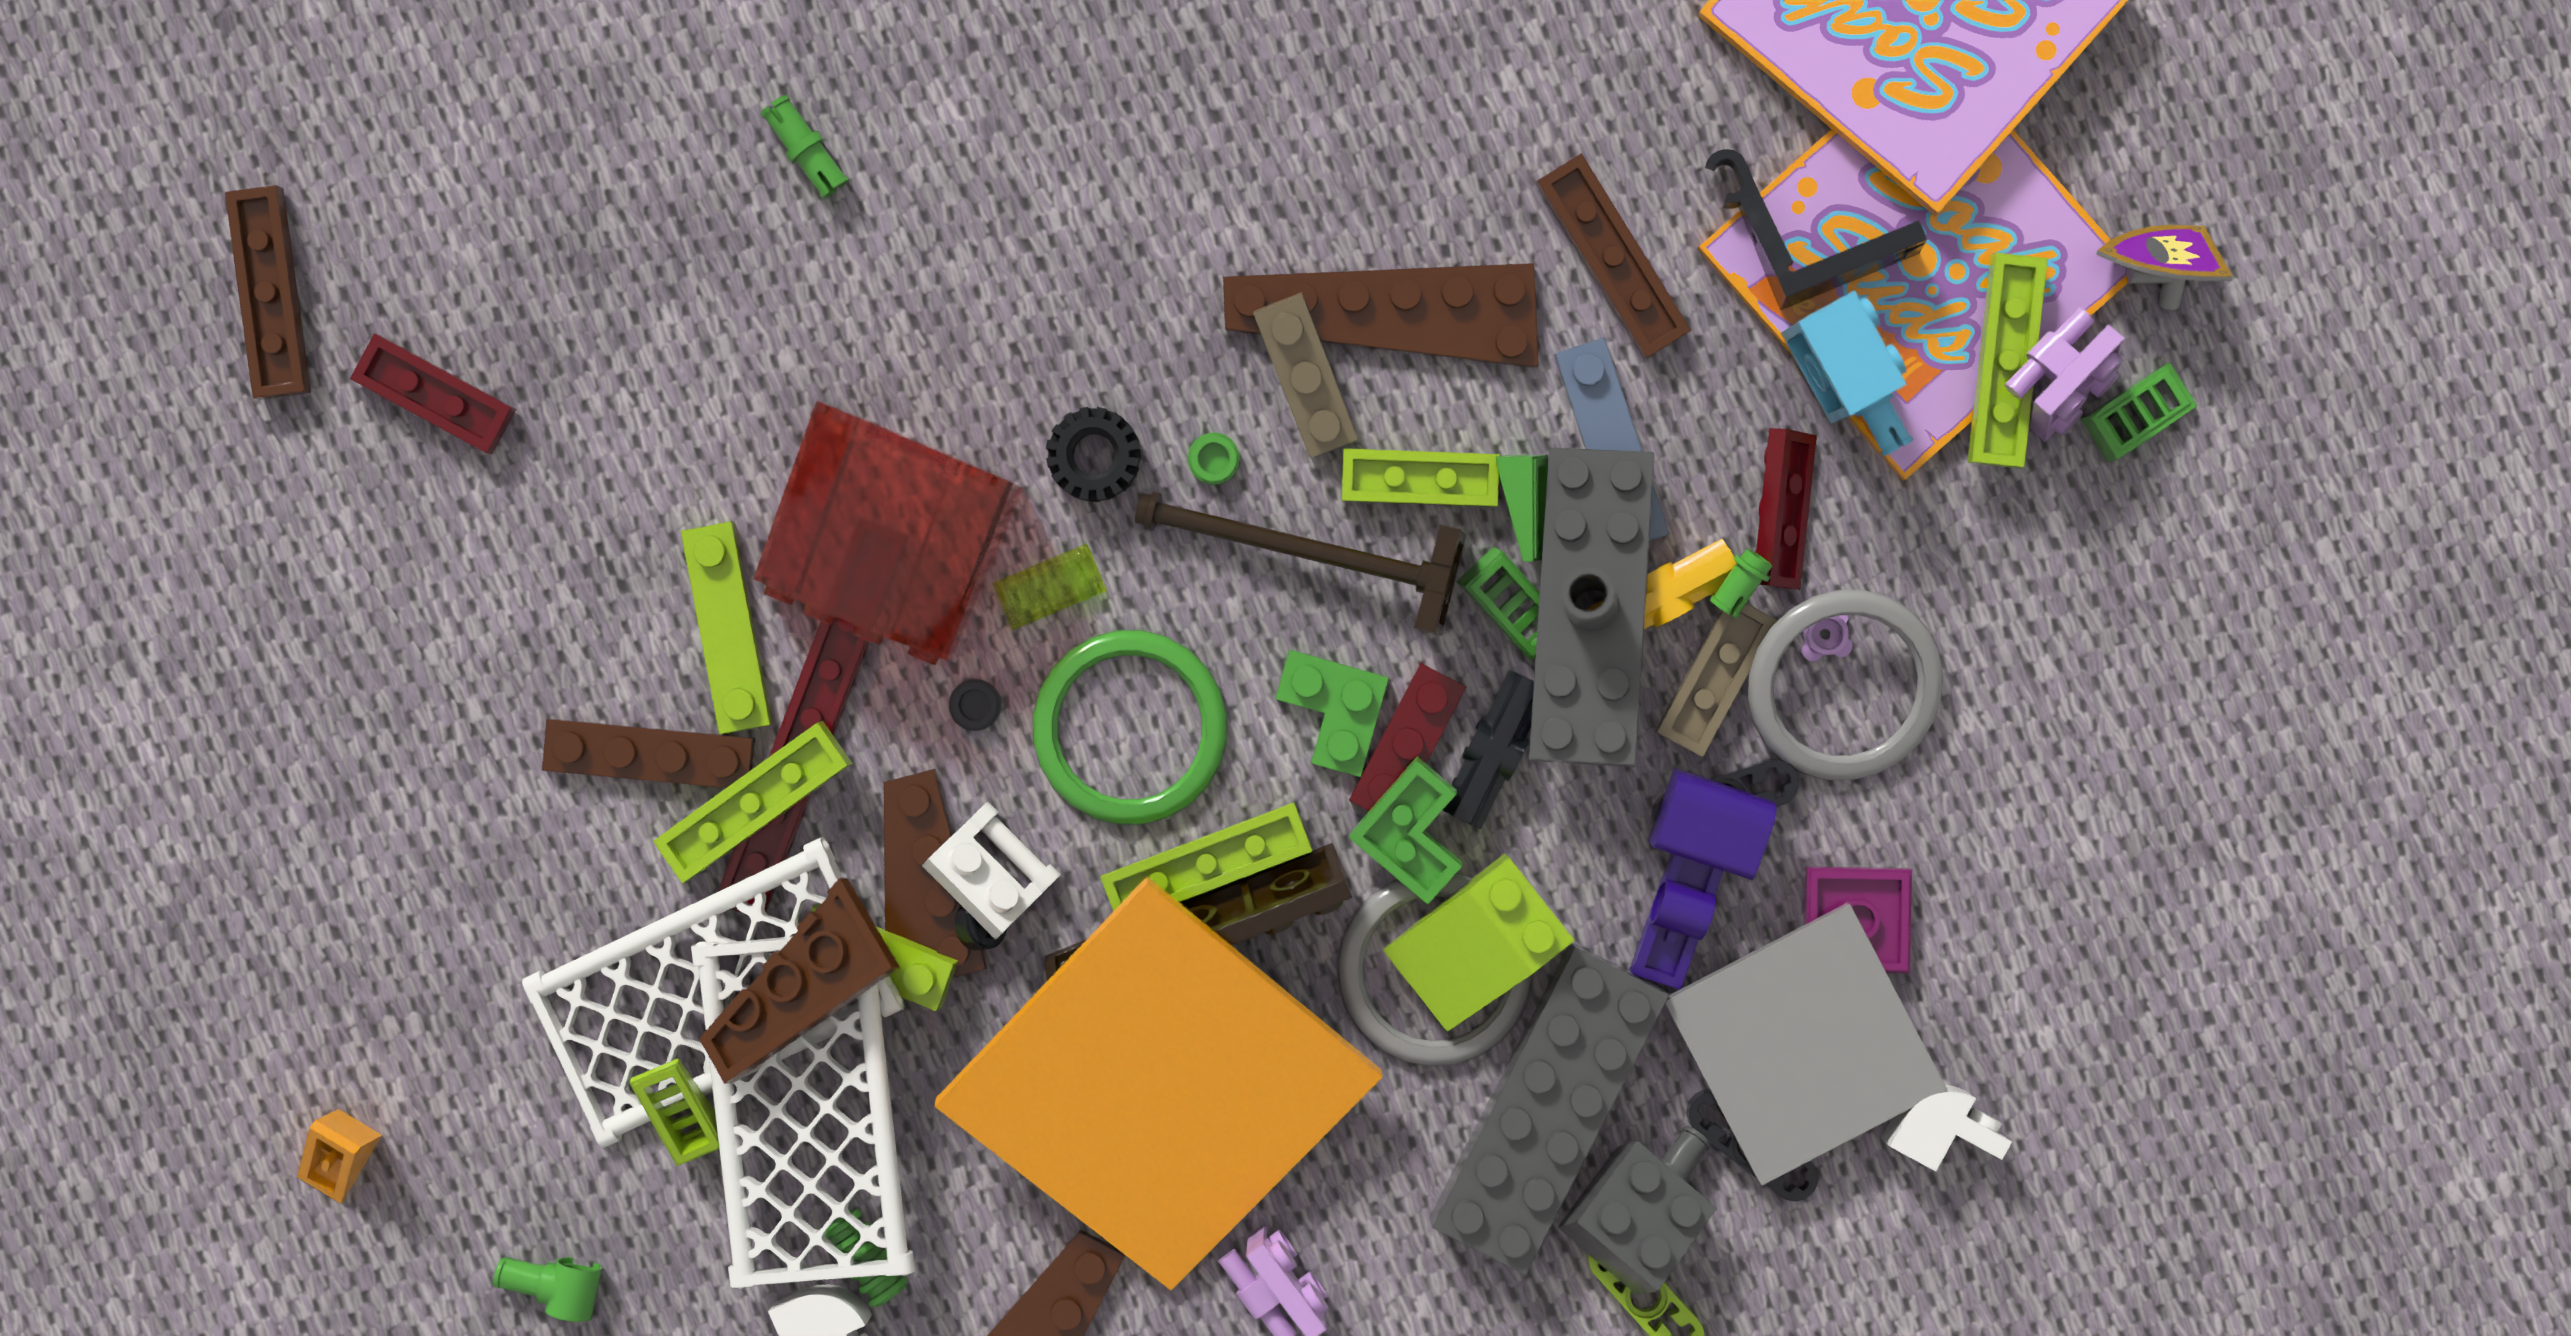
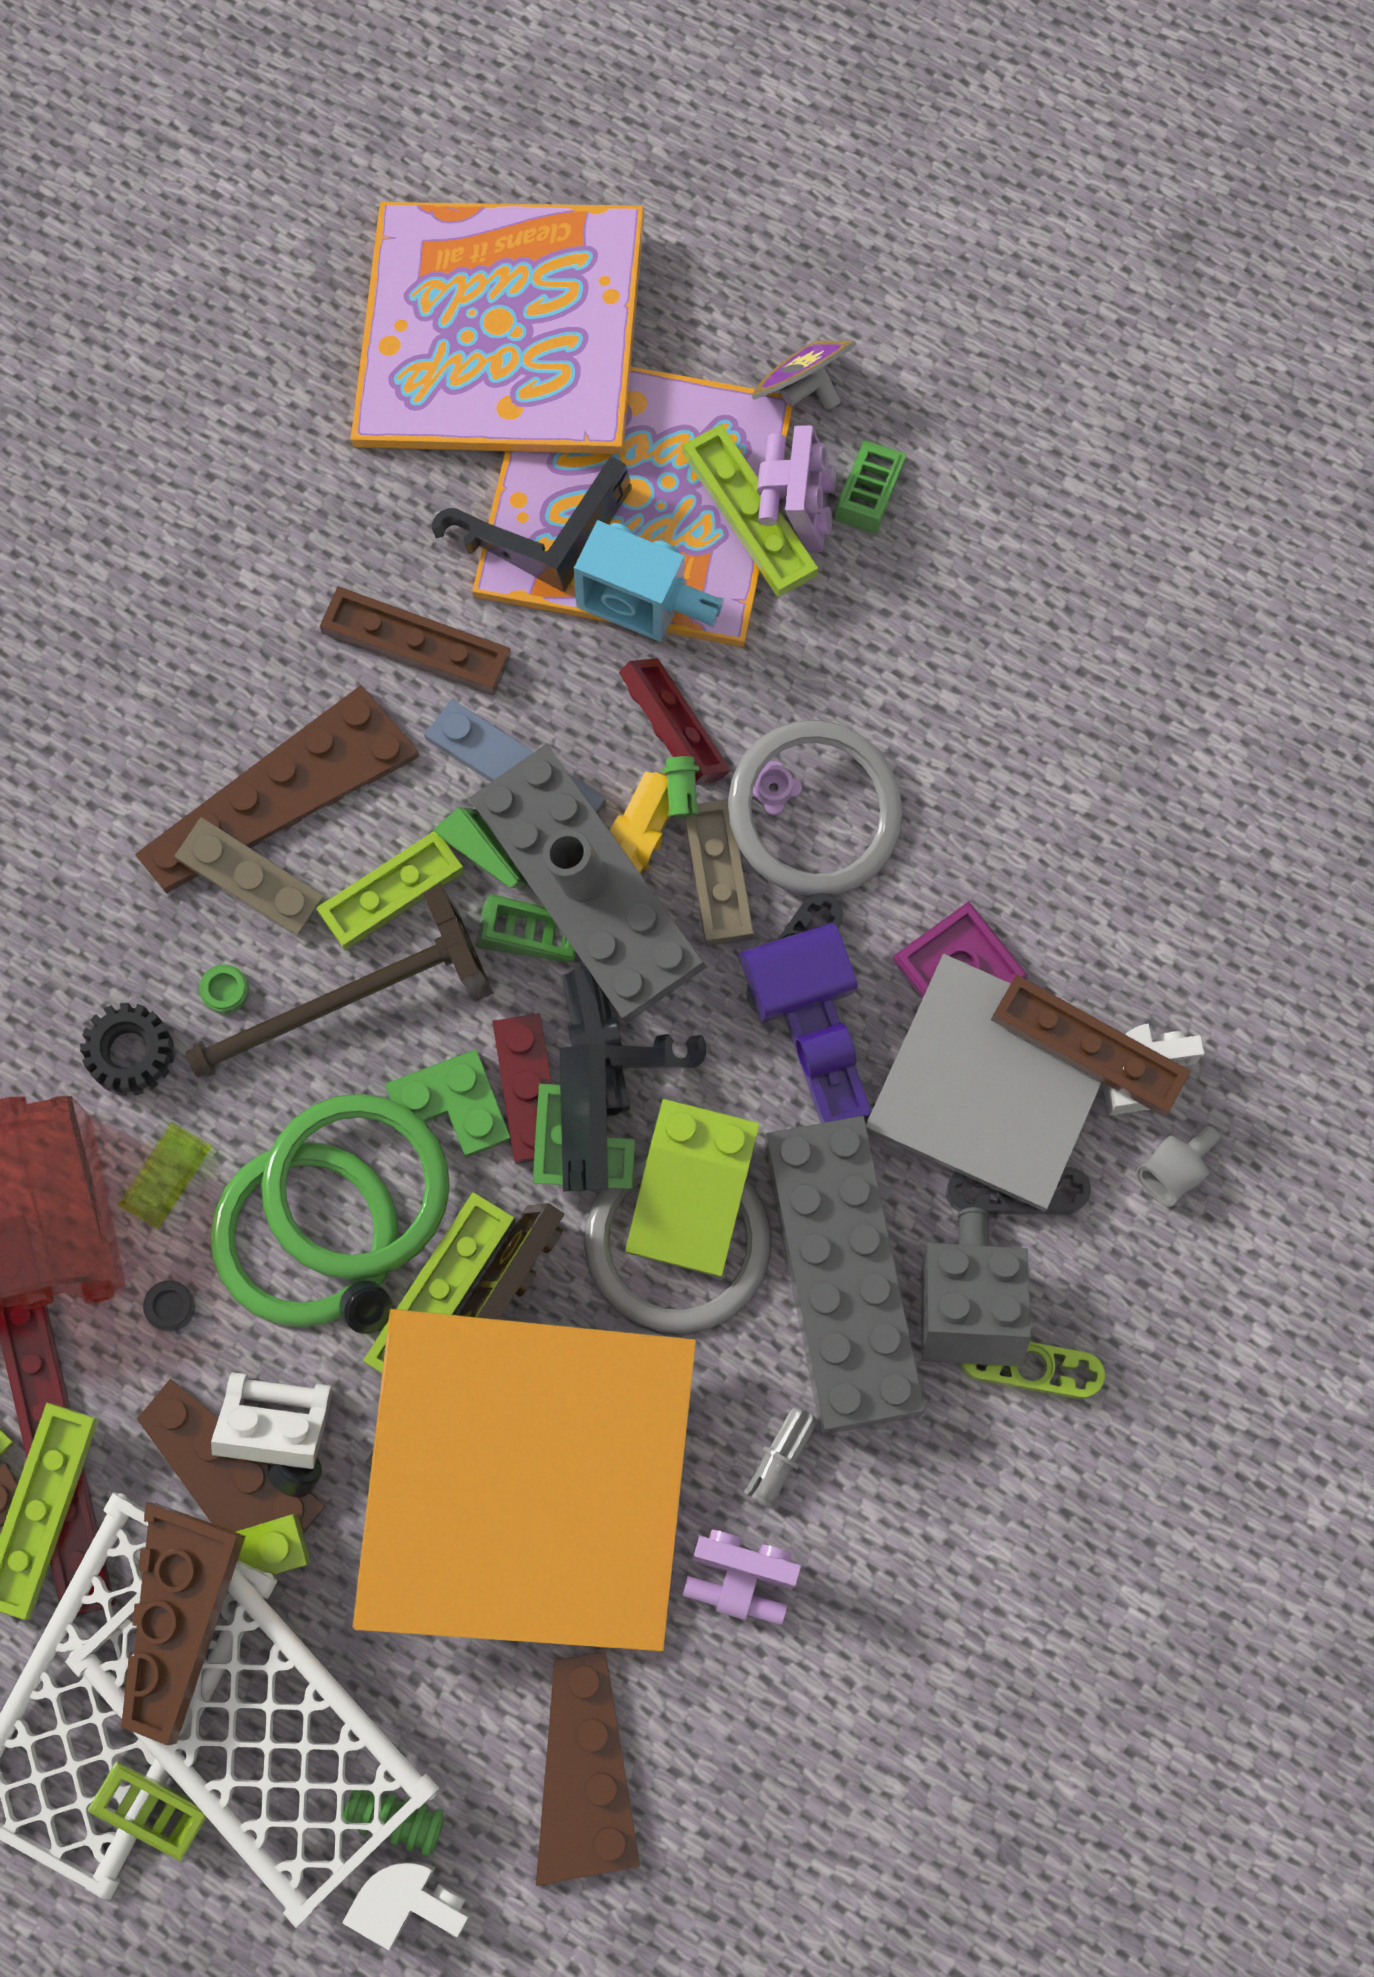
camera: 45 degrees left, 15 degrees down
none -> bright green wedge [261,1094,450,1280]
none -> black tile [339,1280,393,1334]
none -> black hinge [559,1034,706,1192]
none -> light grey axle [743,1407,817,1509]
none -> reddish brown plate [991,974,1191,1117]
none -> light grey piece [1136,1126,1220,1207]

